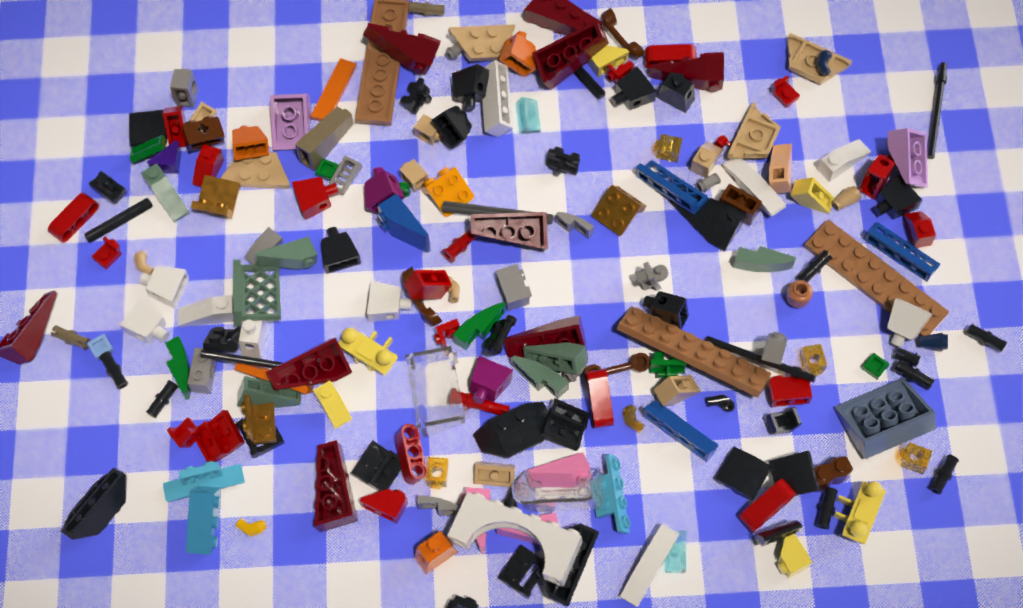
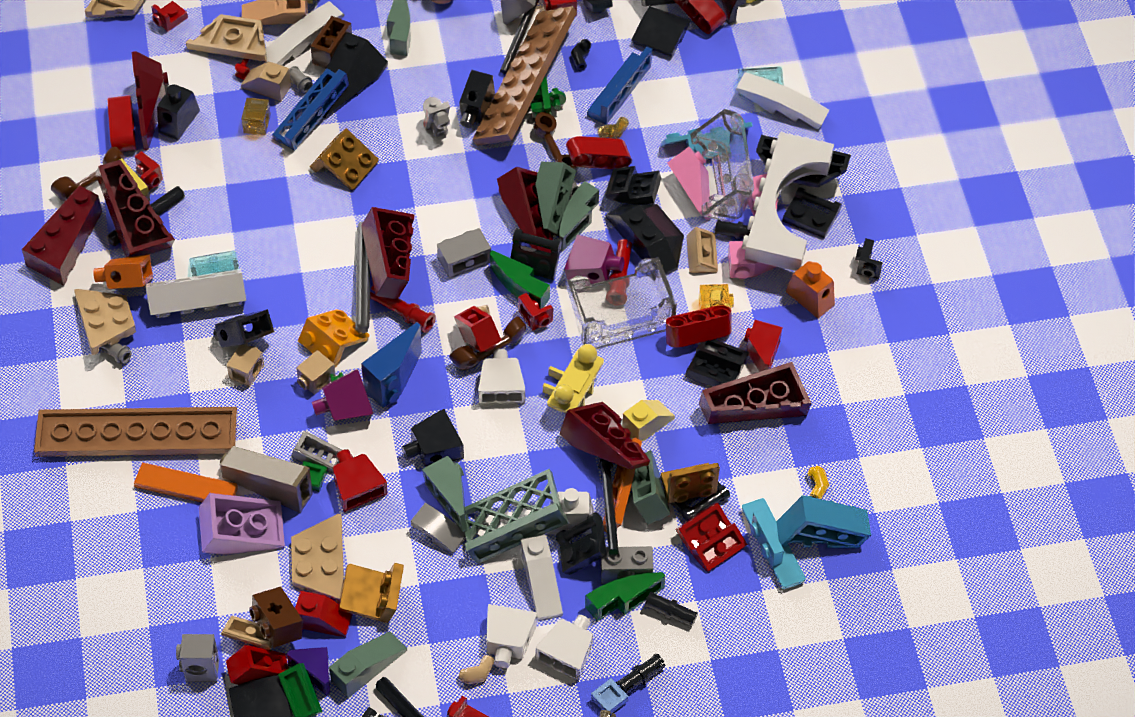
camera: 100 degrees left, 10 degrees down
black wedge [60,468,126,540] -> none
red panel [166,418,203,448] -> none
orange torso [232,125,269,160] -> none
dark red wedge [363,23,441,75] -> none
black hips [400,78,432,115] -> none
dark tan pin [409,1,445,16] -> none
light grey slope [417,496,459,516] -> none
black torso [452,64,489,110] -> none
black hips [545,146,580,176] -> none
light grey slope [555,211,594,239] -> none
black torso [610,66,657,110] -> none
tan slope [653,375,701,406] -> none

